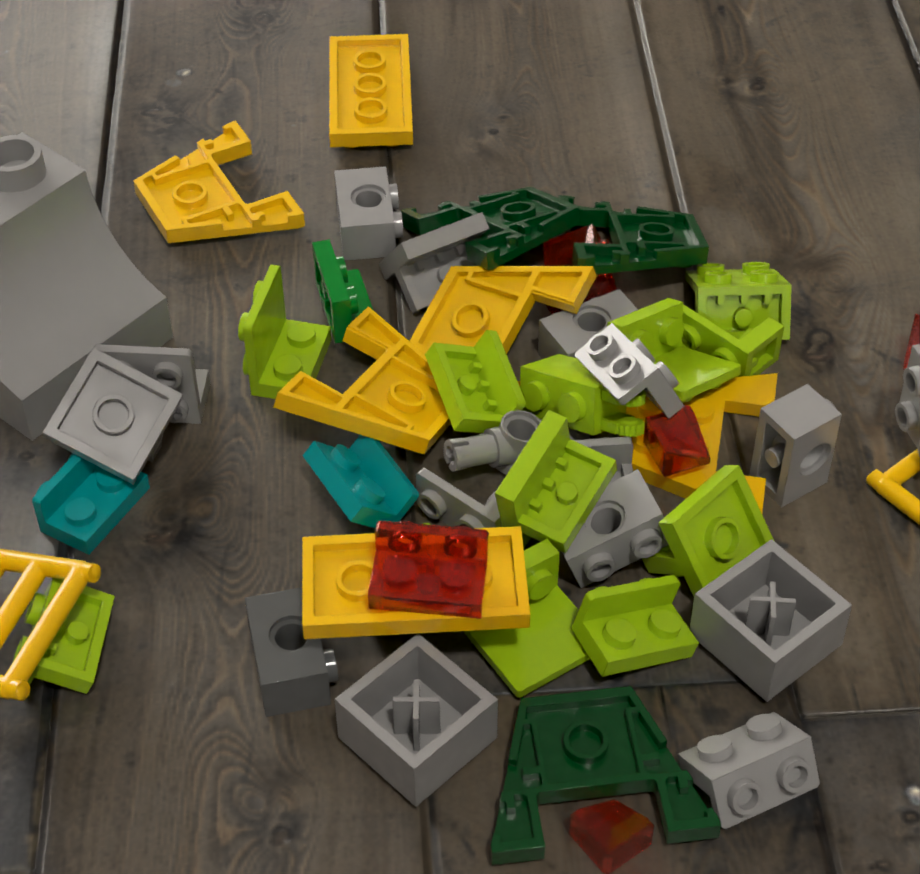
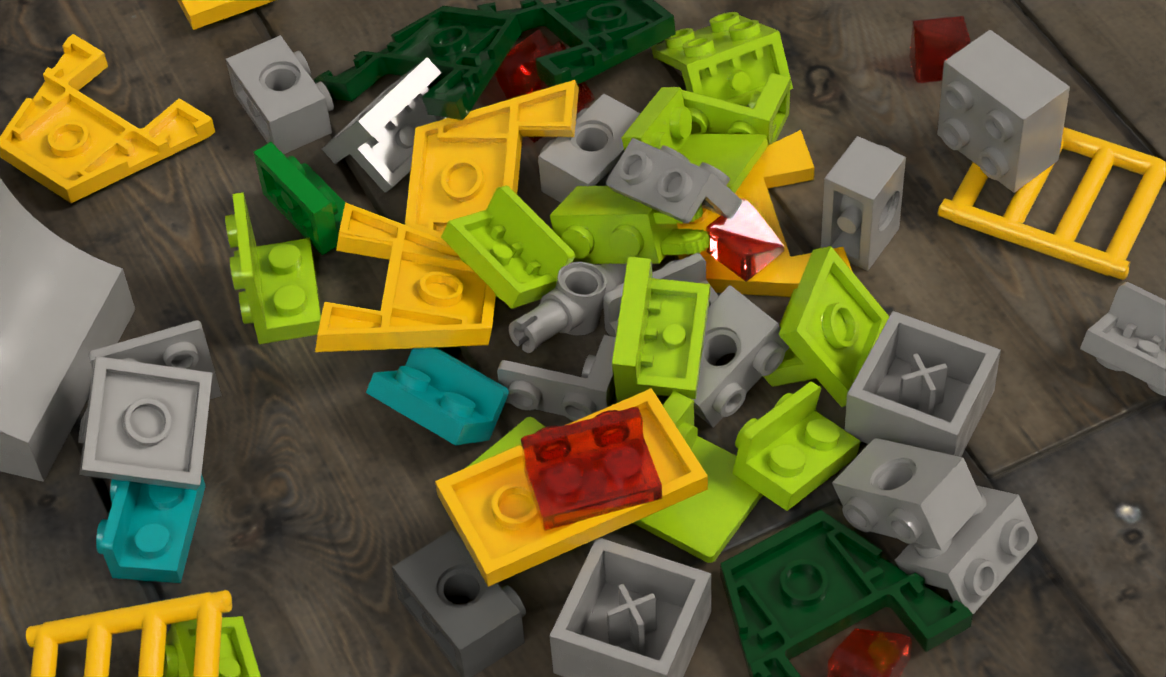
camera: 20 degrees left, 5 degrees up
none -> light grey brick [832,438,984,550]

